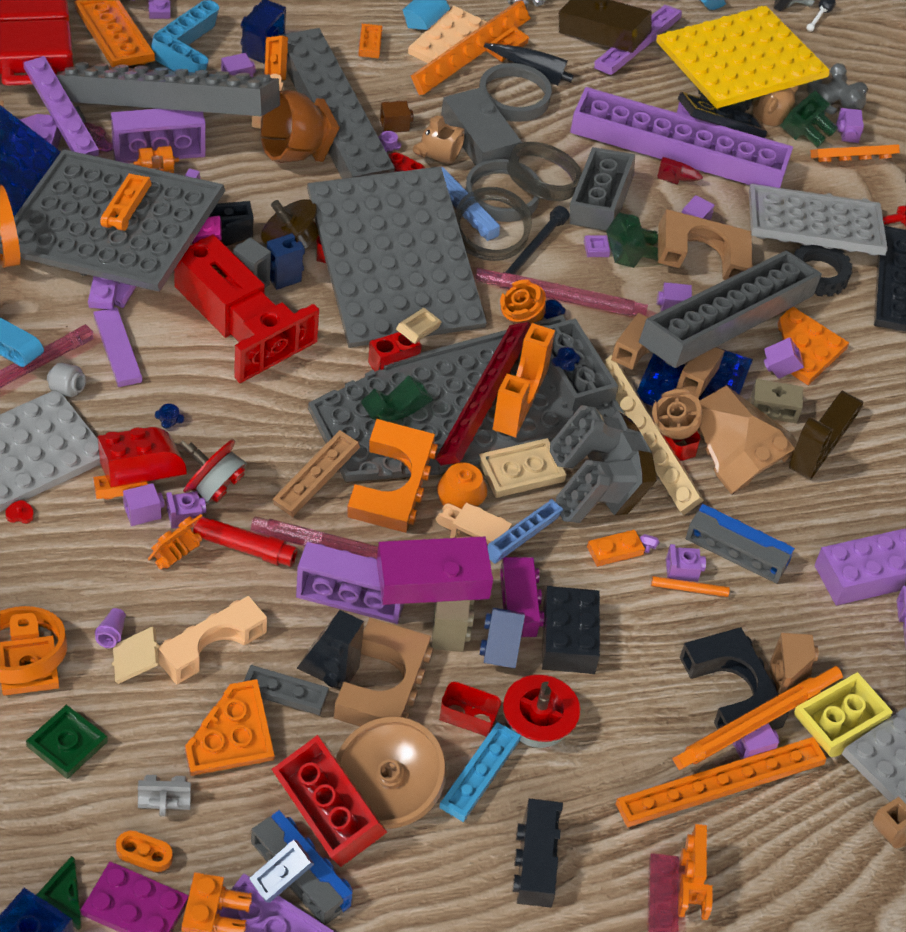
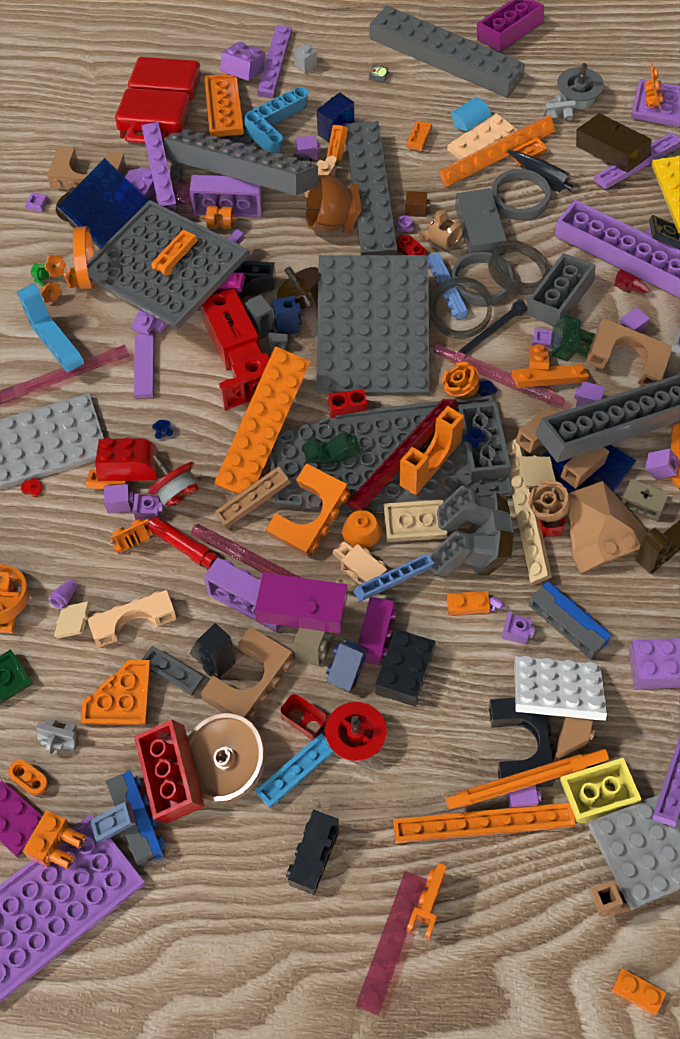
camera: 25 degrees right, 10 degrees up
light grey head [47,363,86,397] -> none
tan tile [396,308,442,344] -> none
orange bar [651,576,730,597] -> none
none -> orange plate [214,346,311,495]
none -> dark grey tile [268,333,290,351]
none -> orange plate [511,364,589,388]
none -> white plate [514,656,607,721]
none -> tan piece [518,455,556,488]
none -> orange plate [529,344,549,370]

